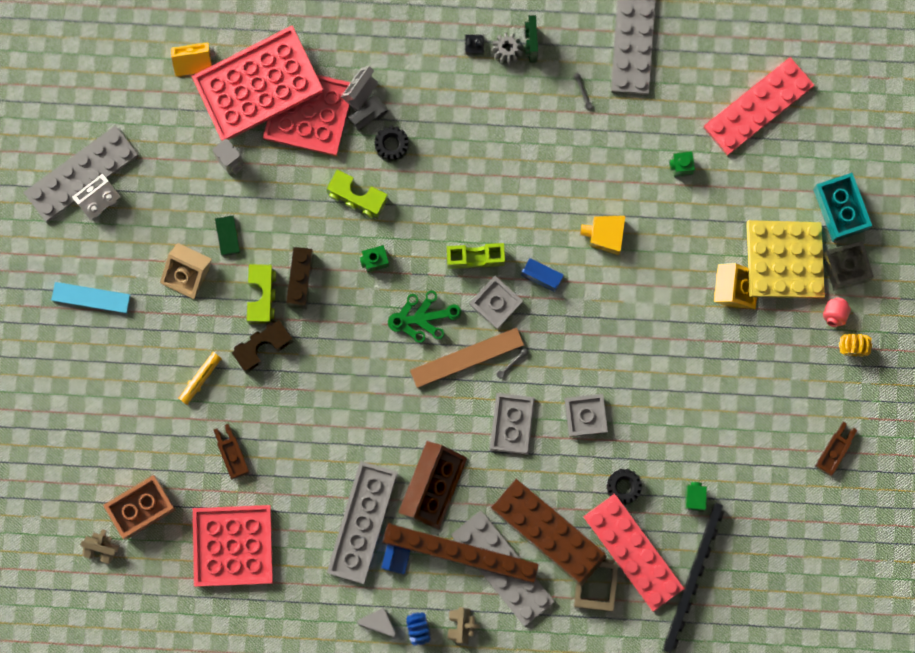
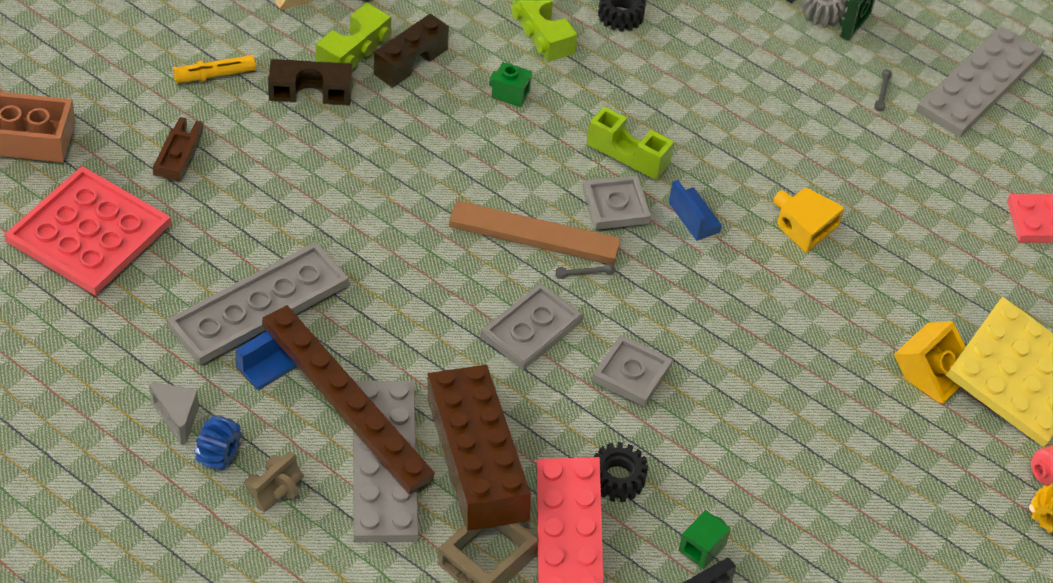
camera: 30 degrees right, 30 degrees down
green plant [388,290,461,343] -> none
reddish brown slope [398,441,467,530] -> none
green brick [669,151,695,177] -> none

